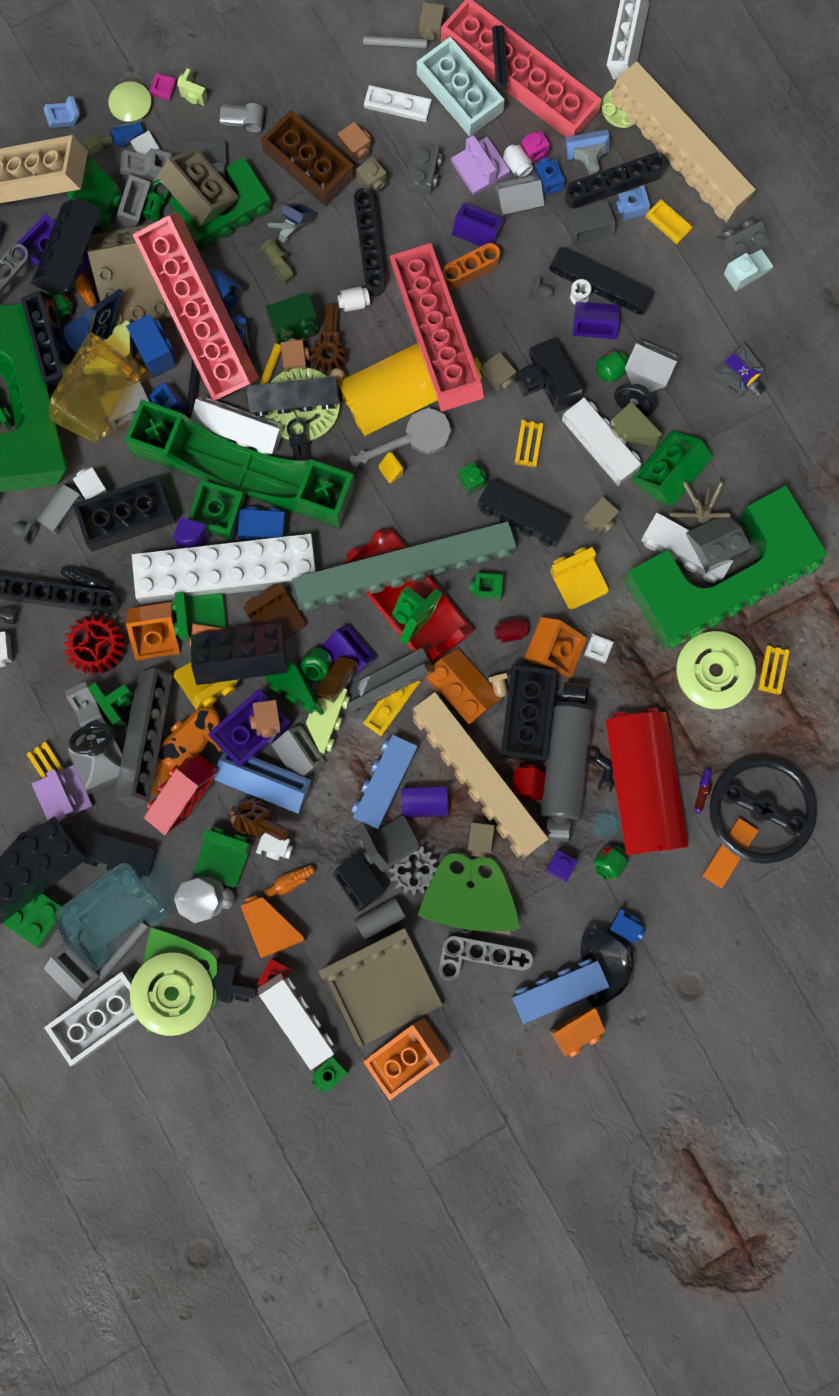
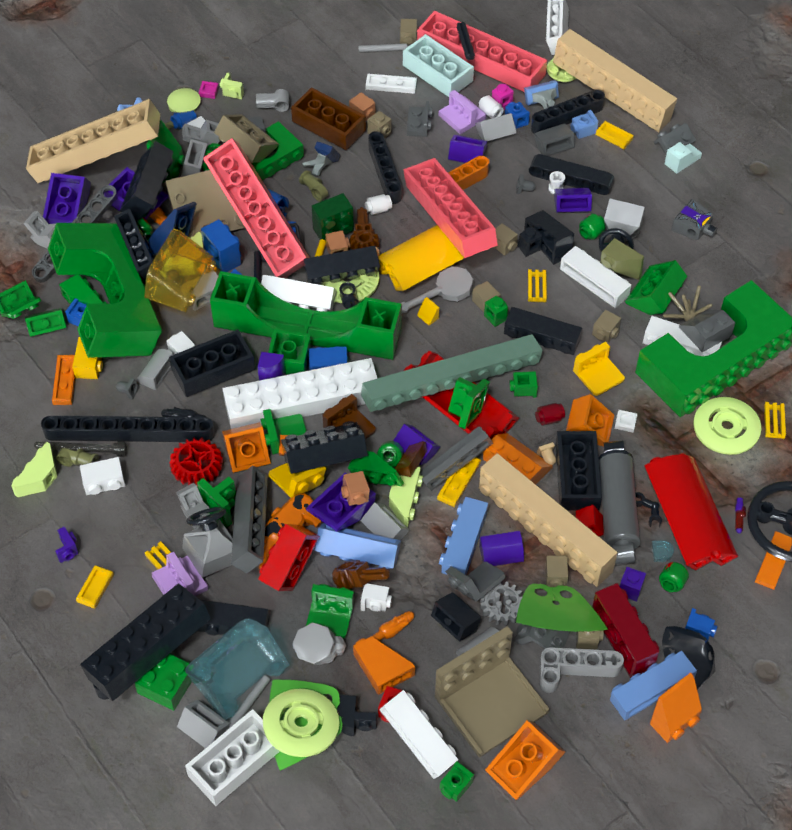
camera: 10 degrees left, 25 degrees down
none -> dark tan brick [472,281,501,312]
none -> dark red brick [592,583,659,678]

